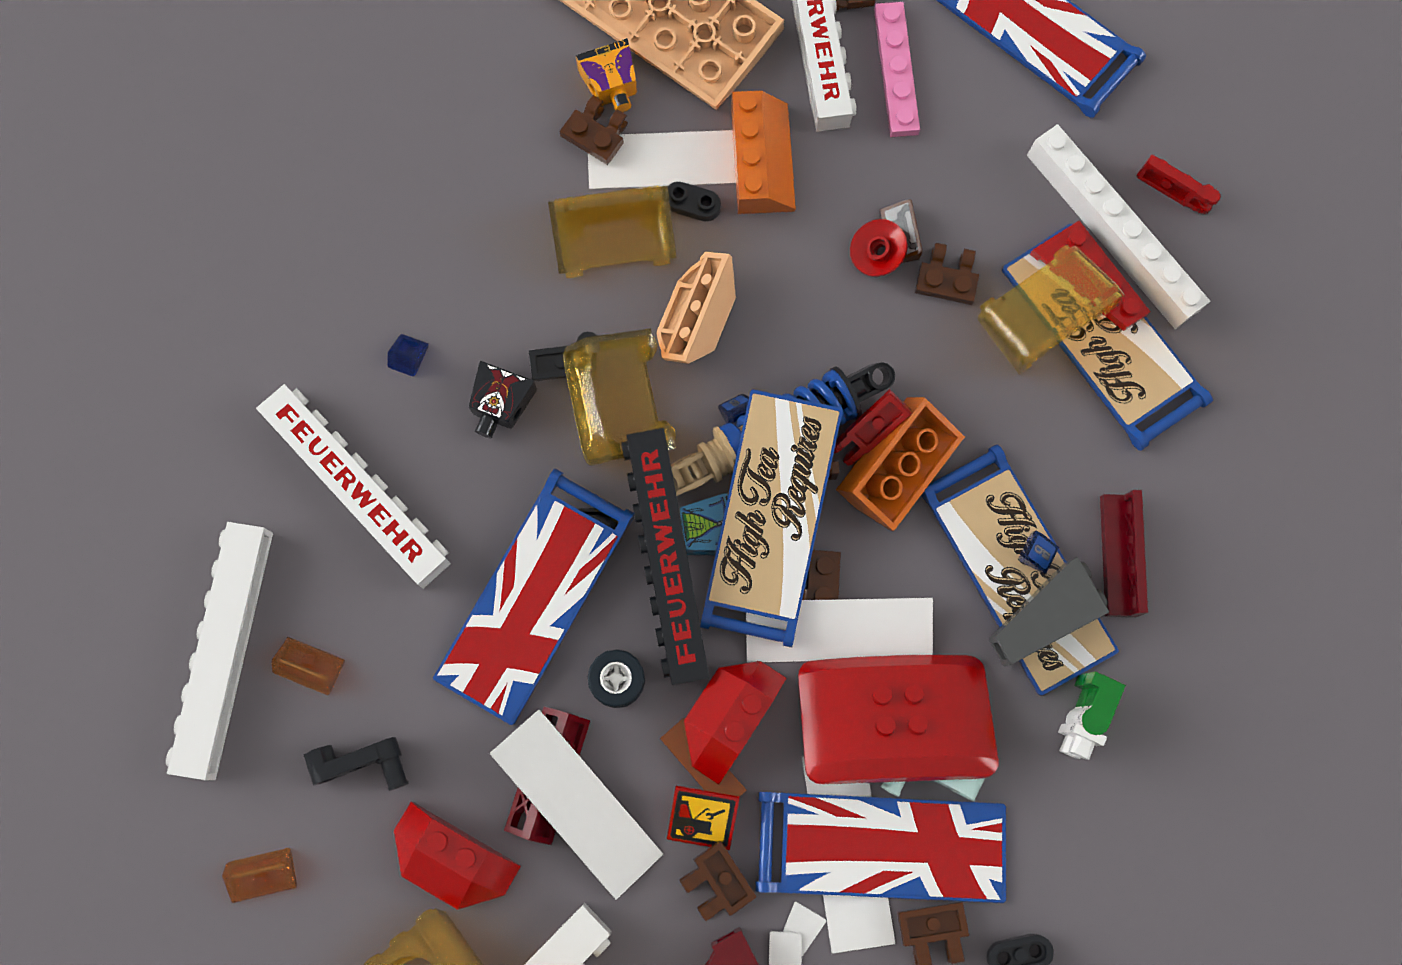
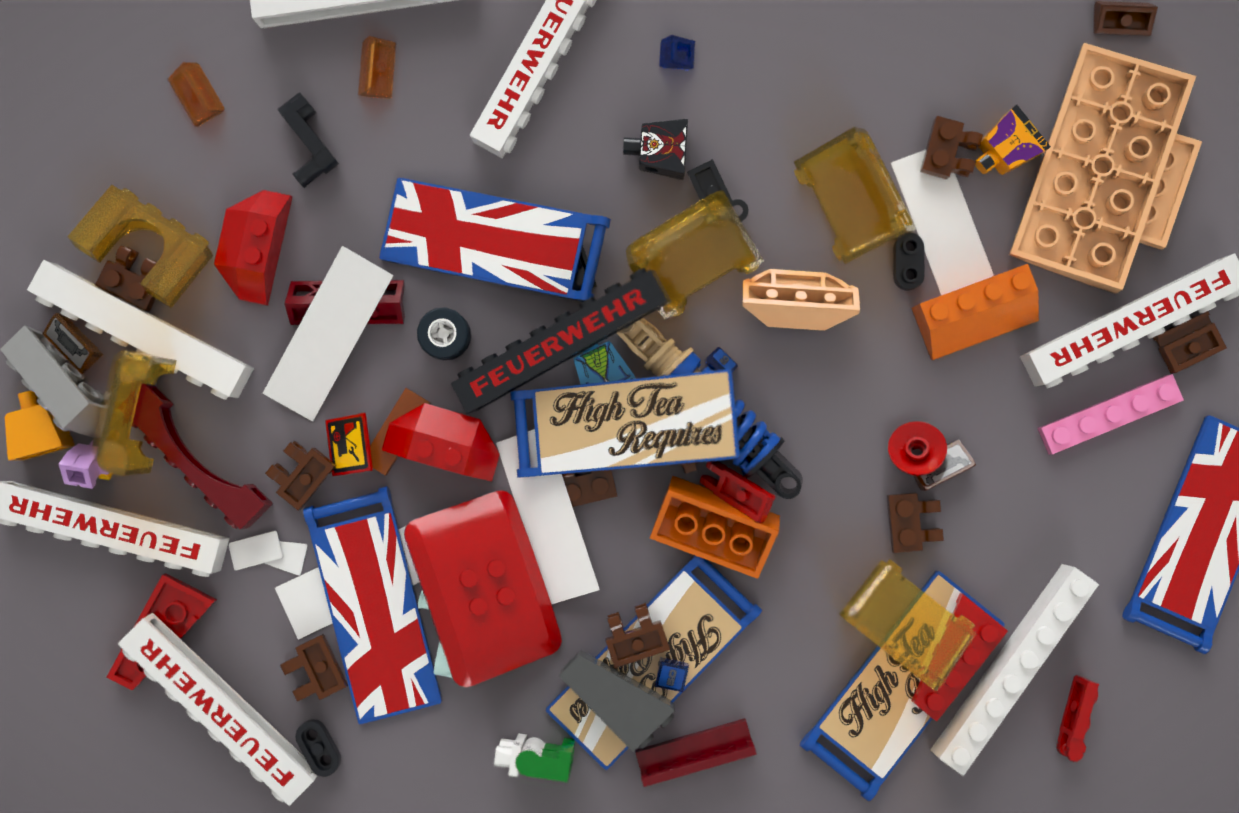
camera: 80 degrees right, 10 degrees up
none -> reddish brown plate [606,603,670,668]

